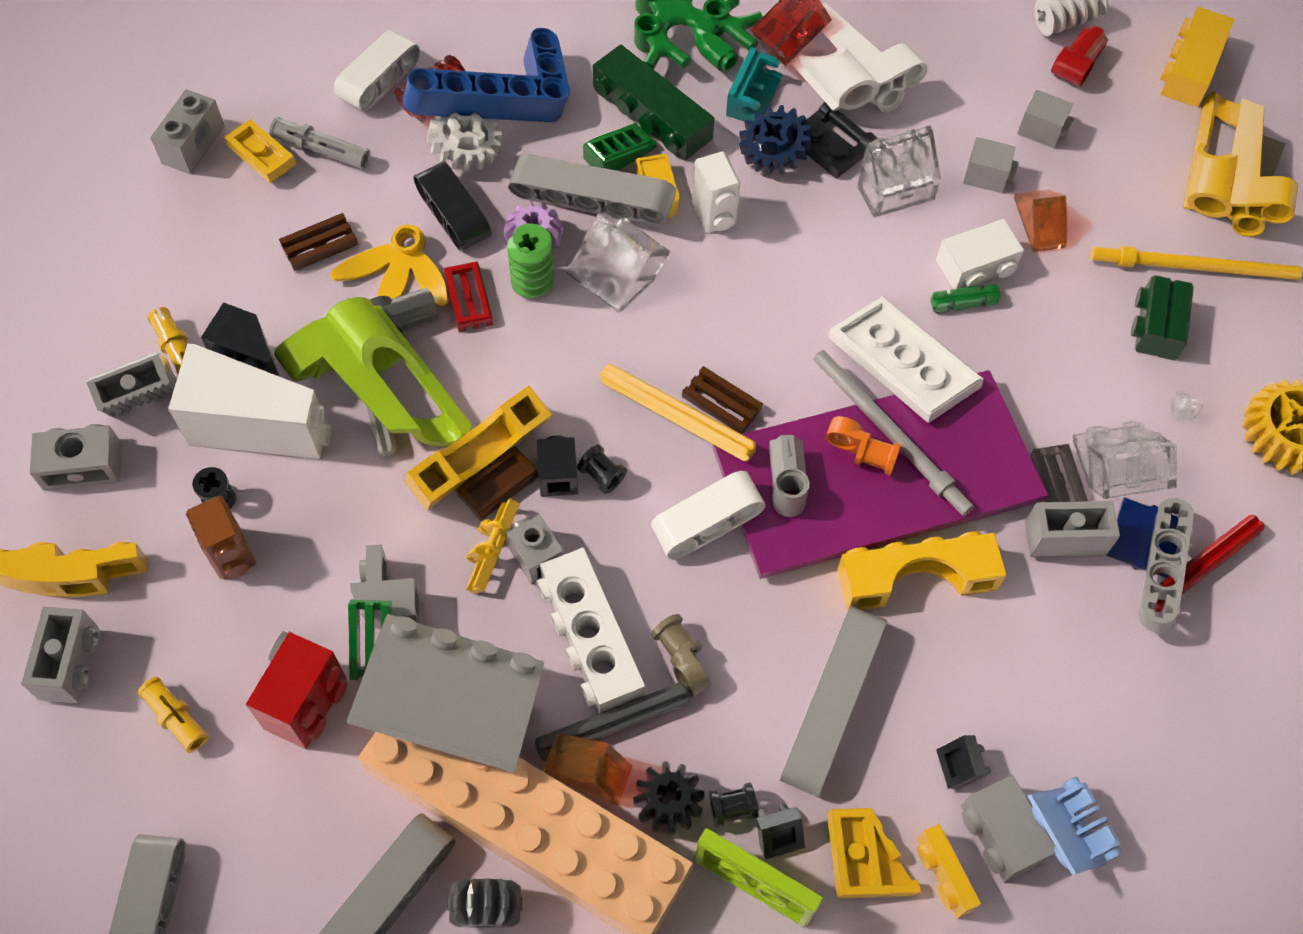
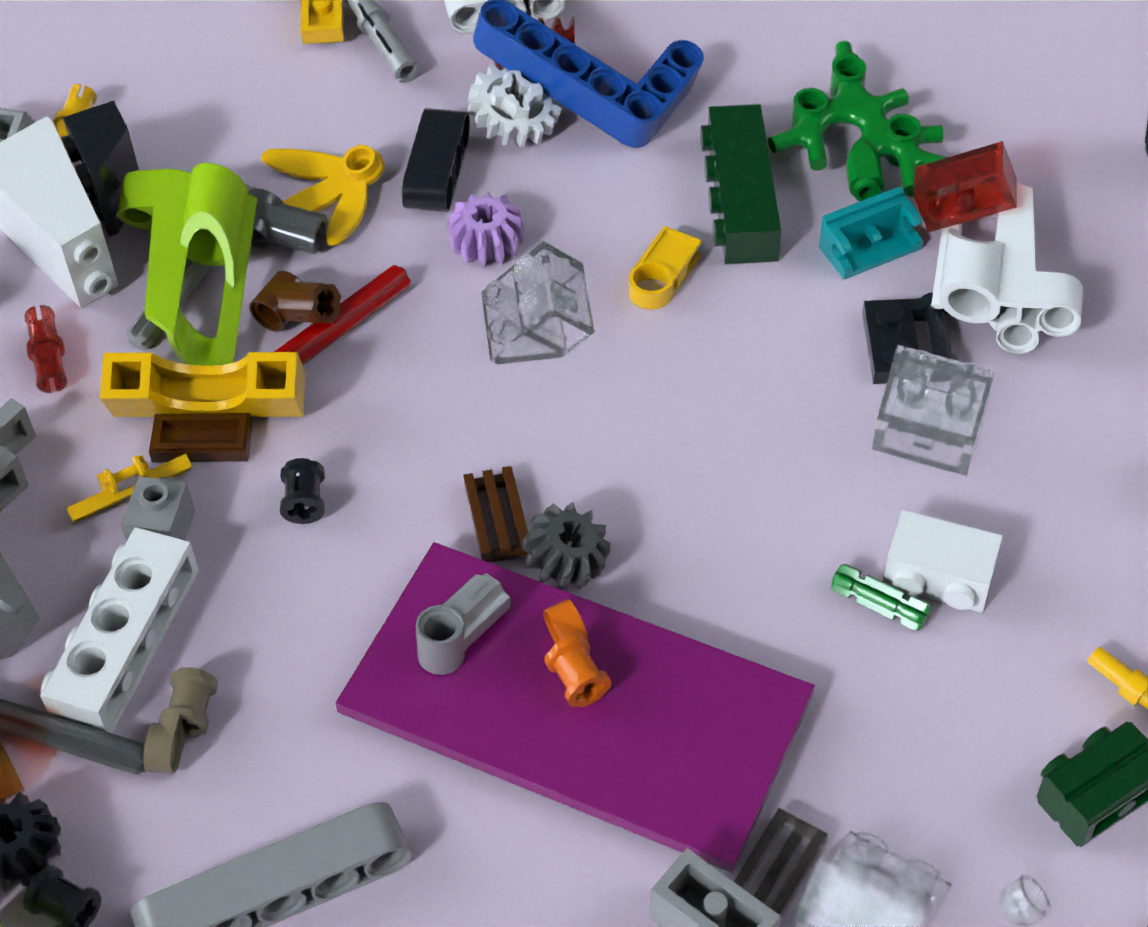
camera: 45 degrees right, 10 degrees down
reddish brown tile [279,213,359,271] -> none
red tile [444,261,493,332] -> none
bright green piece [507,223,555,298] -> none
light grey beam [508,154,676,225] -> none
black brick [537,435,578,497] -> none
green slope [583,123,656,171] -> none
yellow axle [600,364,756,461] -> none
white beam [651,471,766,560] -> none
white brick [692,151,741,233] -> none
dark blue gear [739,105,812,175] -> none
light grey bar [813,350,974,516] -> none
white tile [829,297,983,423] -> none
yellow arch [837,531,1006,612] -> none
light grey brick [963,137,1019,193] -> none
clear orange slope [1014,189,1067,252] -> none
none -> clear red pin [24,305,67,393]
none -> reddish brown piece [249,270,342,332]
none -> red axle [274,265,411,365]
none -> dark grey gear [522,502,611,590]

